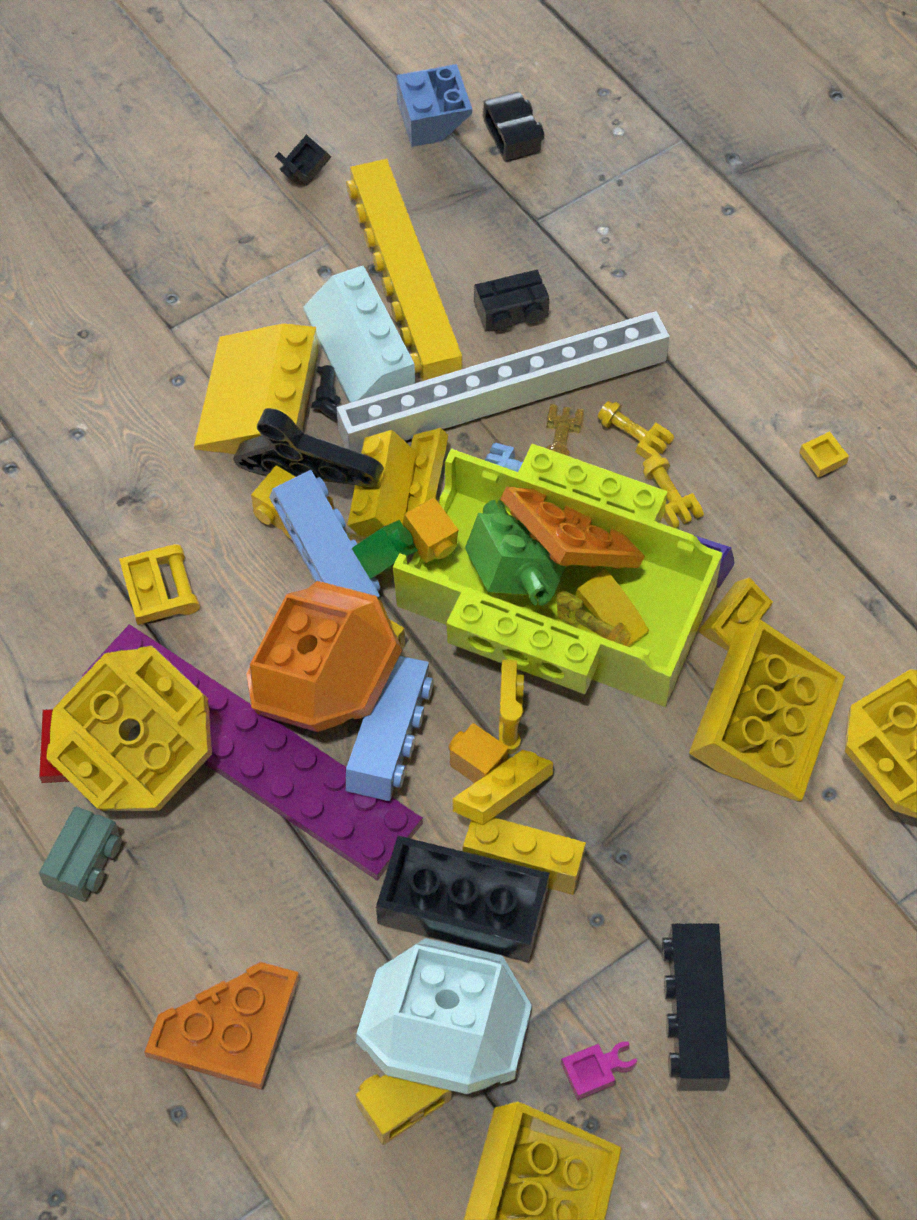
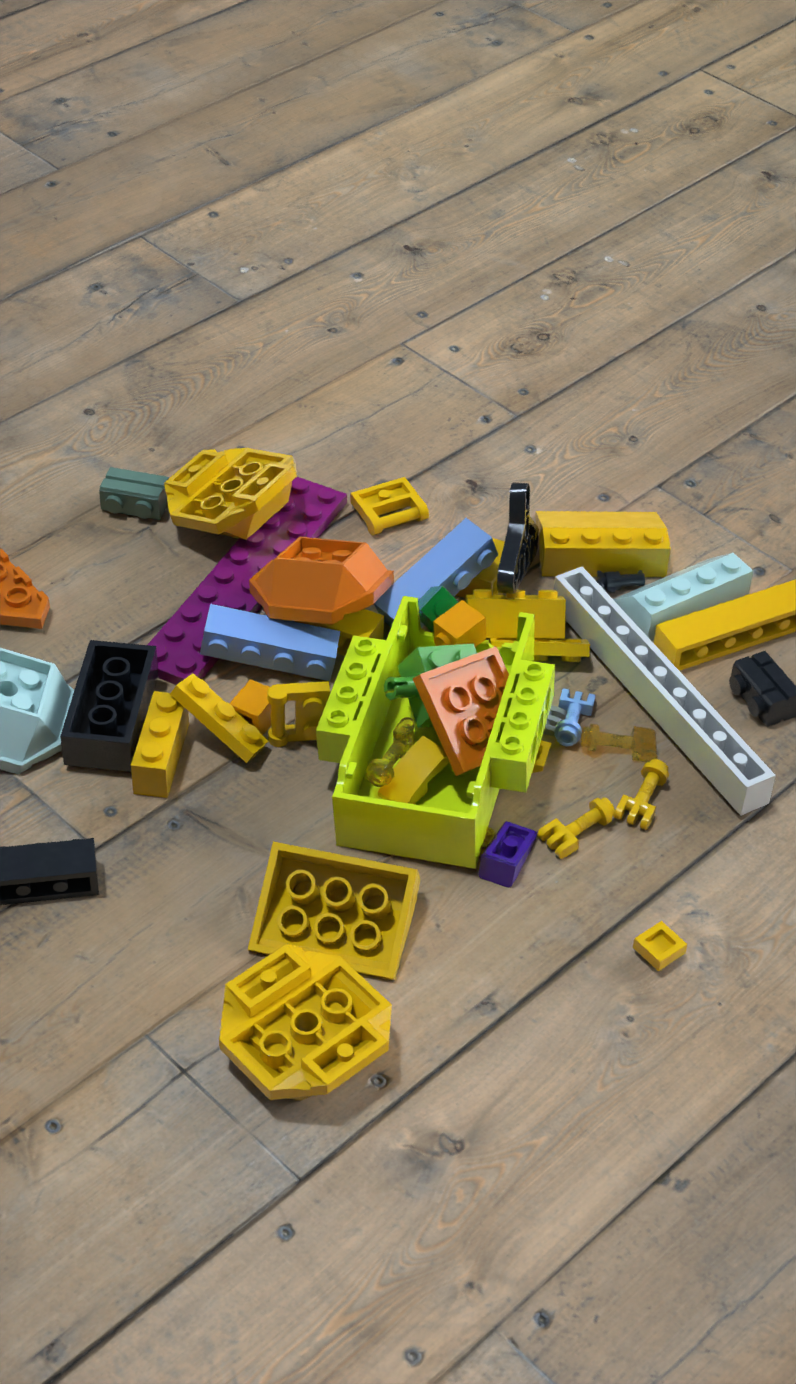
camera: 80 degrees right, 15 degrees down
yellow slope [699,577,773,651] -> none

